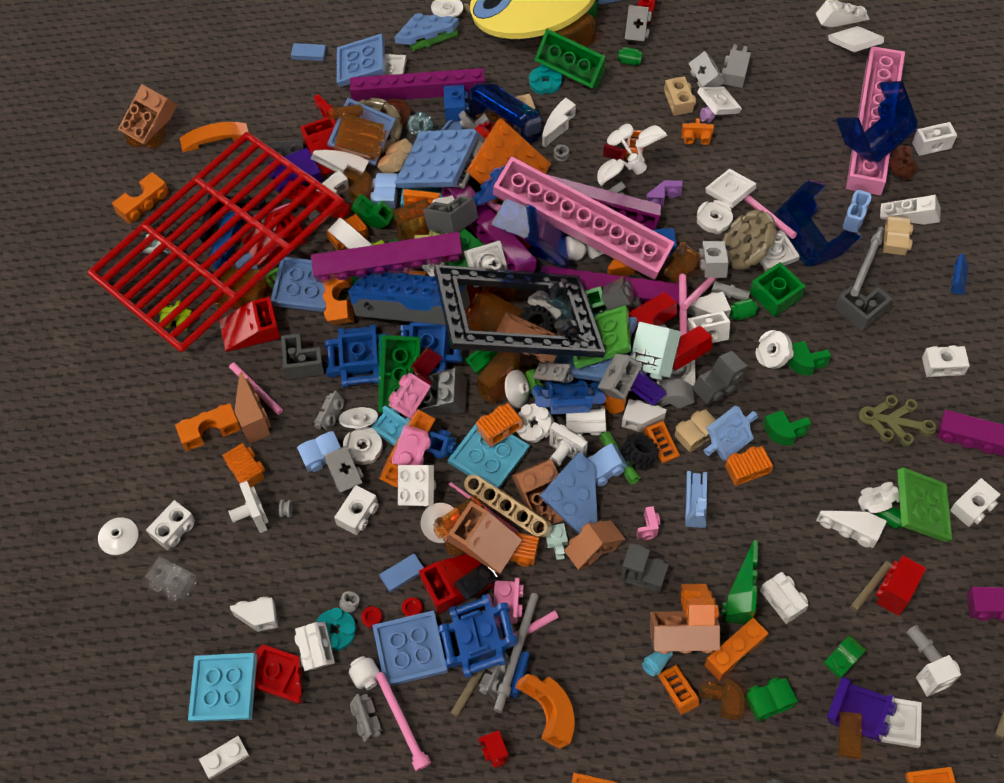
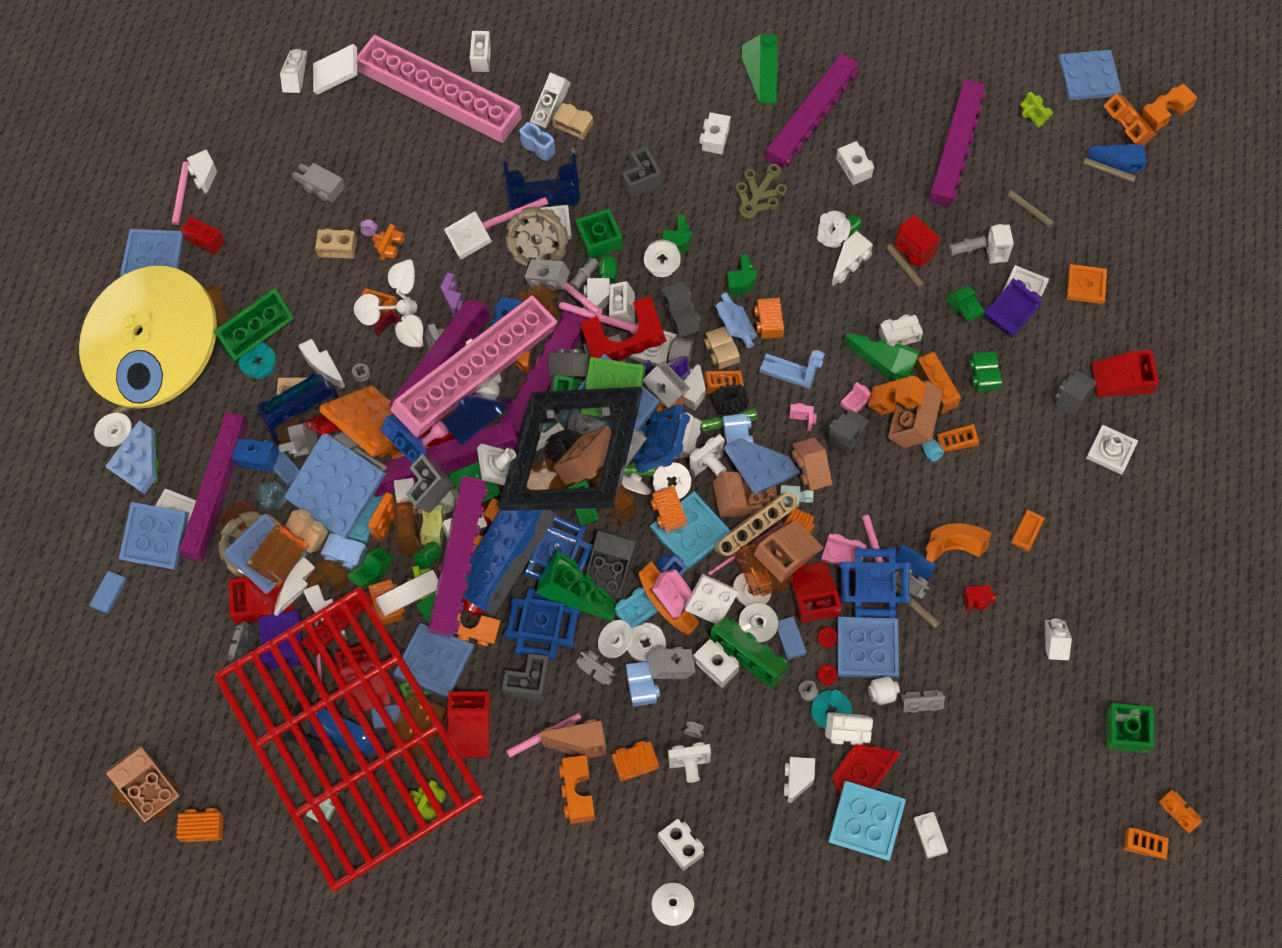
camera: 75 degrees left, 5 degrees up
orange arch [112,172,170,224] -> none
clear brick [145,556,198,602] -> none
orange slope [180,122,248,152] -> none
red plate [313,94,335,118] -> none
clear orange tile [328,104,363,119] -> none
bright pink piece [376,672,431,771] -> none
bright pink bracket [388,373,431,419] -> none
dark red bracket [411,347,442,385] -> none
black hinge [454,563,499,600] -> none
light grey bar [494,593,539,713] -> none
green brick [618,47,643,66] -> none
light grey brick [625,5,652,42] -> none
light aqua brick [631,322,681,380] -> none
light grey brick [689,51,726,88] -> none
white tile [697,86,742,115] -> none
white plate [697,200,733,234] -> none
clear orange brick [699,678,745,721] -> none
clear blue windscreen [836,81,918,162] -> none
clear orange tile [838,711,862,759] -> none
light grey bar [851,227,885,296] -> none
copper plate [889,145,918,181] -> none
bright green plate [897,467,952,542] -> none
blue slope [950,253,969,295] -> none
none -> orange brick [176,808,224,842]
none -> green slope [711,618,789,690]
none -> white dish [739,603,778,642]
none -> bright pink bracket [840,382,871,413]

